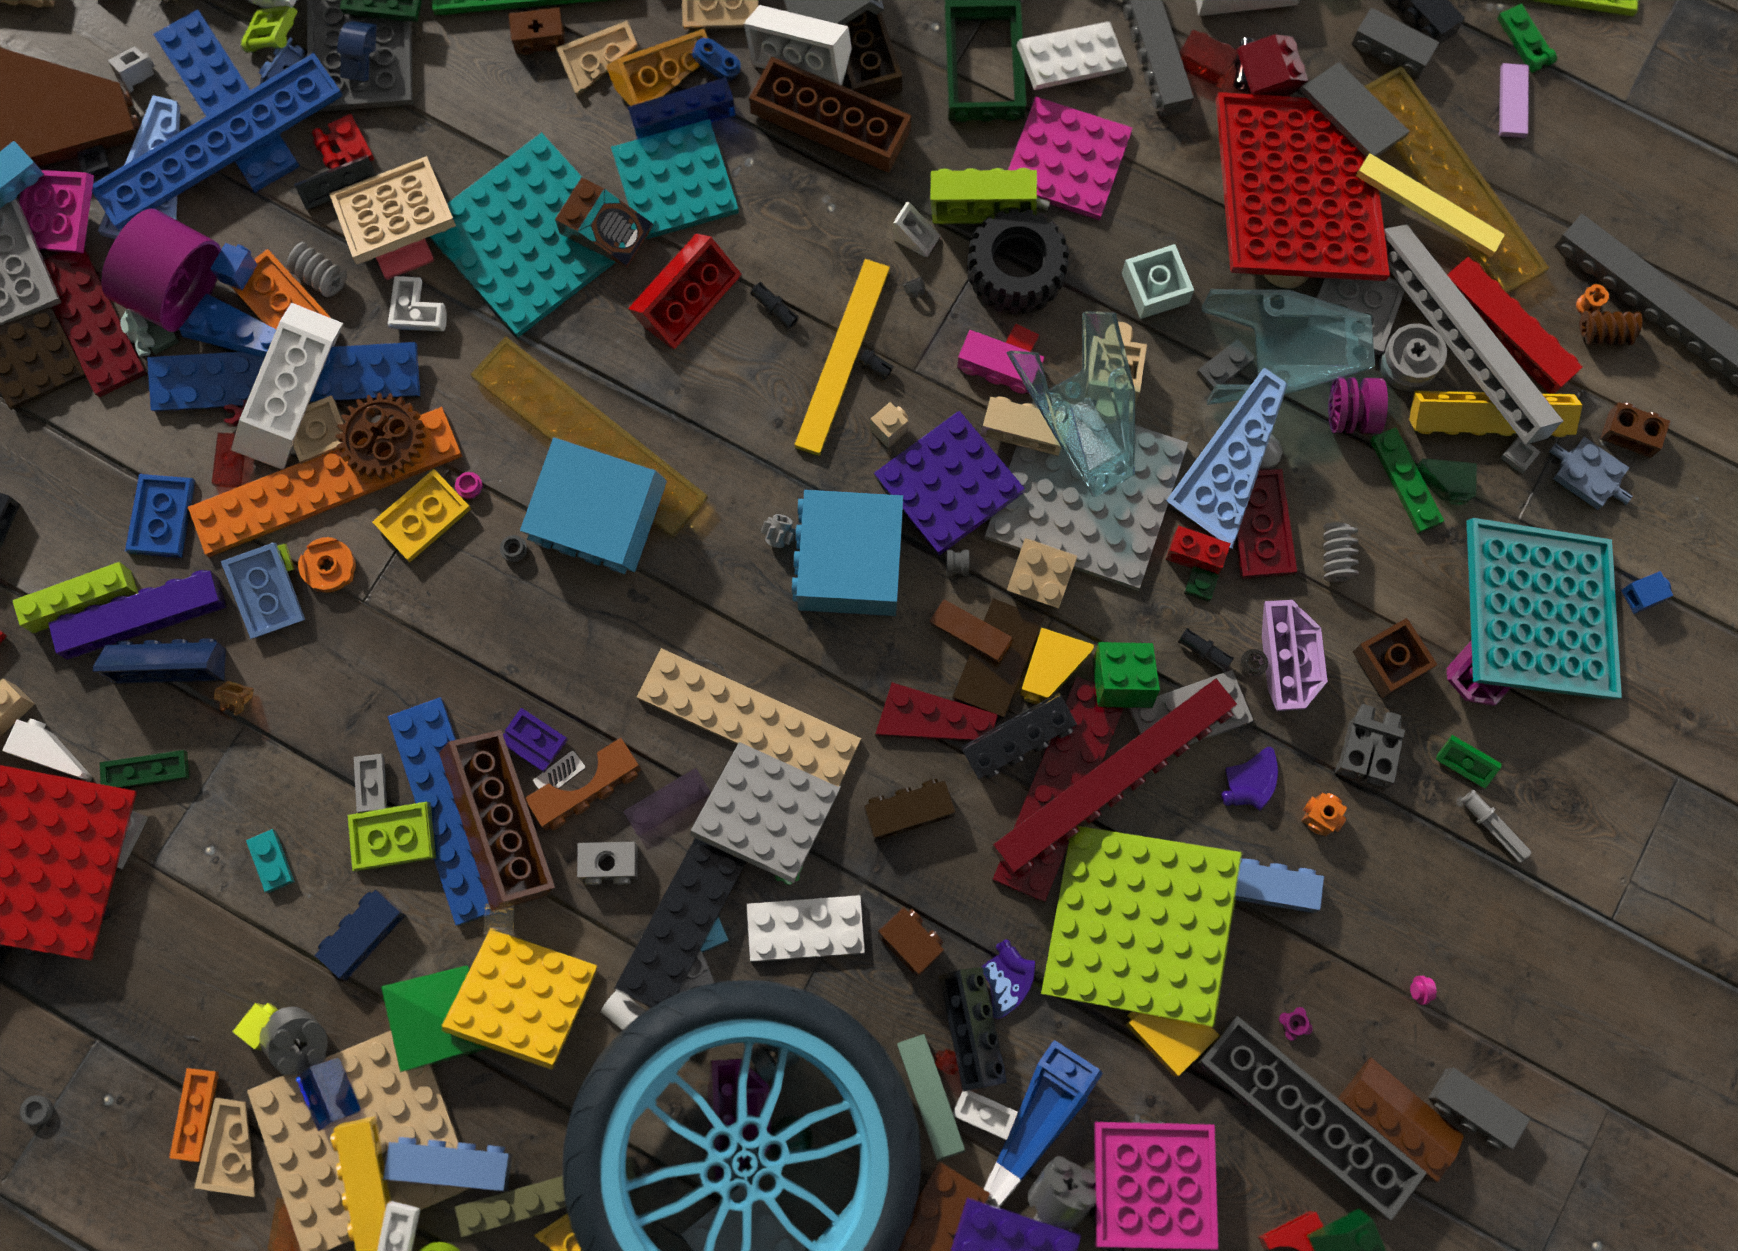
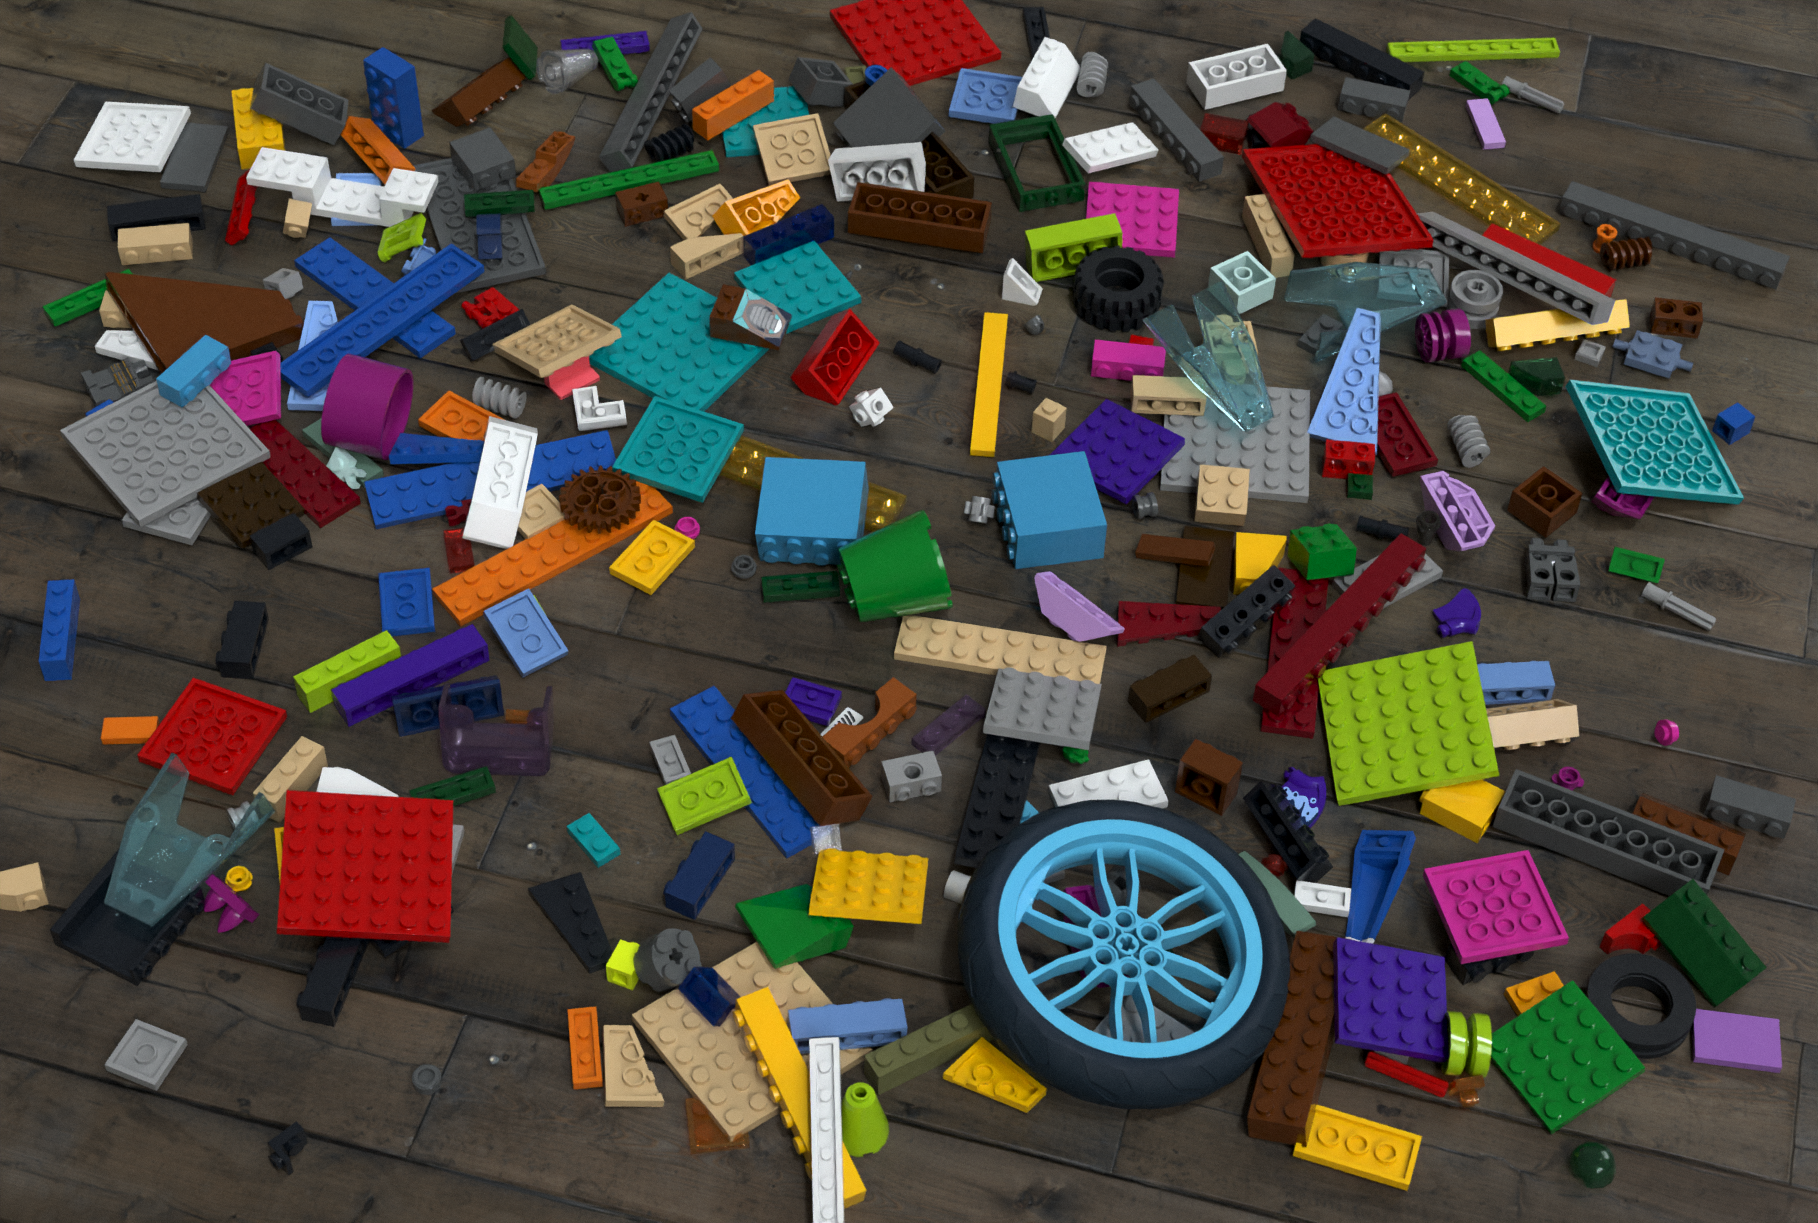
camera: 15 degrees left, 25 degrees down
blue brick [210,243,258,290] -> none
orange plate [298,537,356,593] -> none
blue plate [692,38,741,81] -> none
dark grey brick [1028,1156,1096,1230] -> none
orange brick [1302,793,1347,836] -> none
light yellow tile [1356,154,1505,257] -> none
none -> black brick [249,513,313,570]
none -> clear purple windscreen [438,683,554,776]
none -> black wing [528,872,613,974]
none -> teal plate [612,396,744,503]
none -> tan slope [670,233,744,280]
none -> dark green plate [761,571,840,603]
none -> green cone [837,510,953,622]
none -> white brick [849,388,894,427]
none -> lavender wedge [1034,571,1125,642]
none -> tan brick [1242,194,1295,278]
none -> tan slope [1486,699,1579,751]
none -> light grey axle [1502,76,1564,113]

